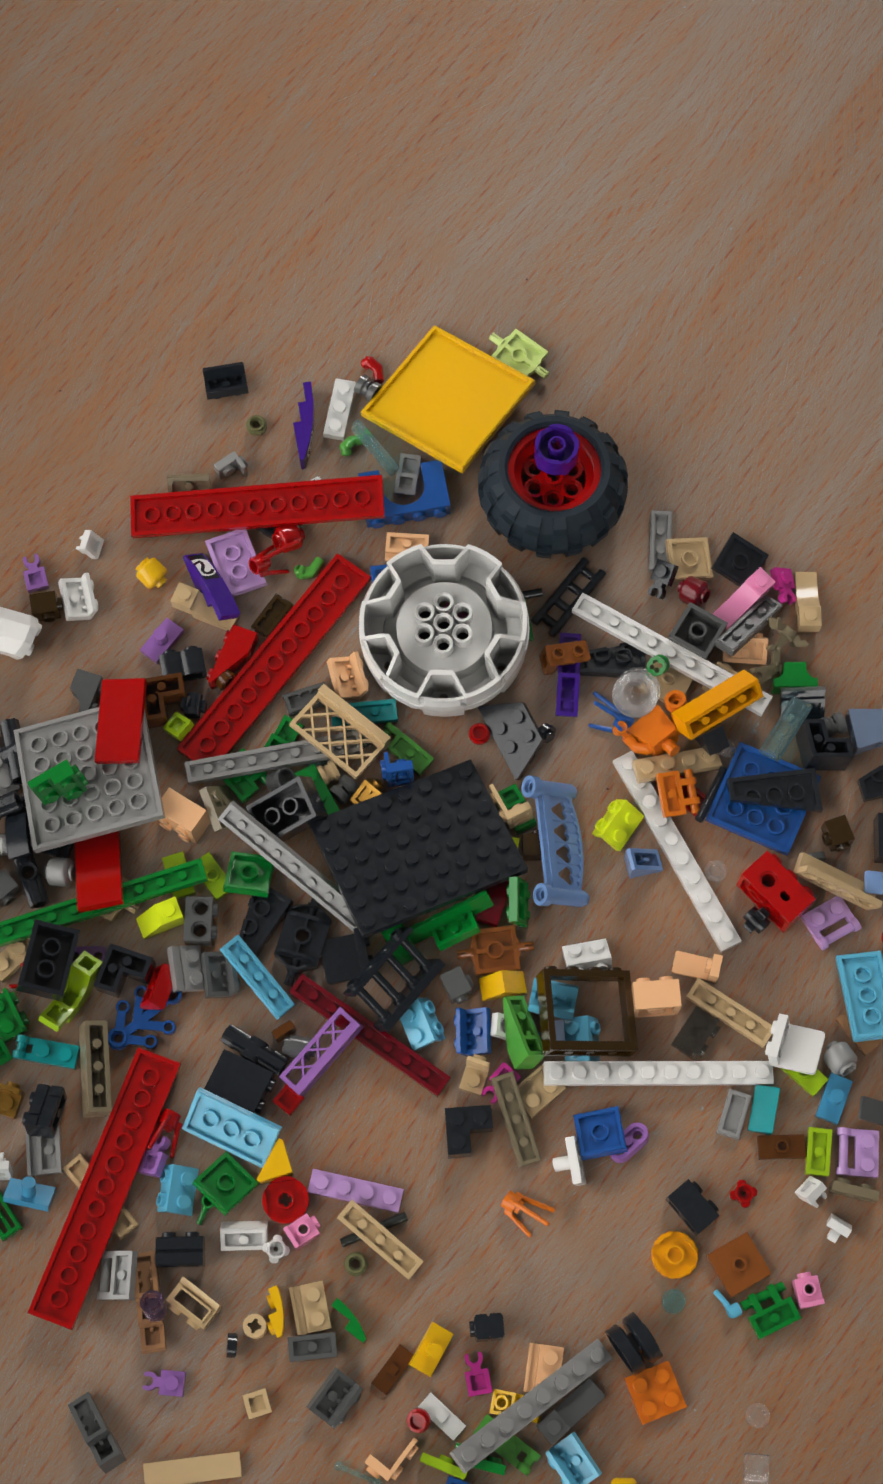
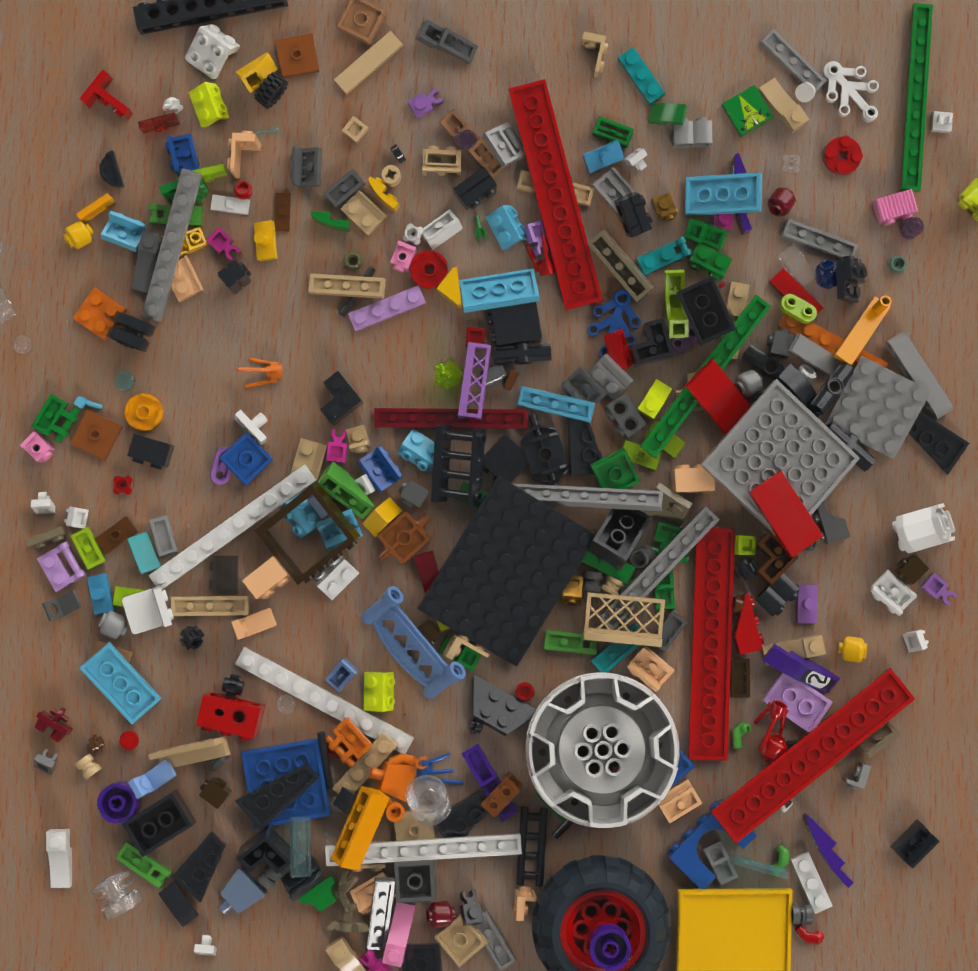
camera: 140 degrees right, 15 degrees up
green plate [27,759,89,805] -> none
green tile [192,1151,259,1216] -> none
olive plate [246,415,267,436] -> none
blue bracket [380,752,414,788] -> none
green bracket [408,891,494,952] -> none
dark tan tile [490,1071,542,1168] -> none
green plate [506,876,530,928] -> none
green bush [647,654,670,676] -> none
lavender plate [801,896,861,951] -> none
none -> black gear [179,625,204,650]
none -> clear neon green brick [433,357,464,390]
none -> light nougat bracket [513,886,537,921]

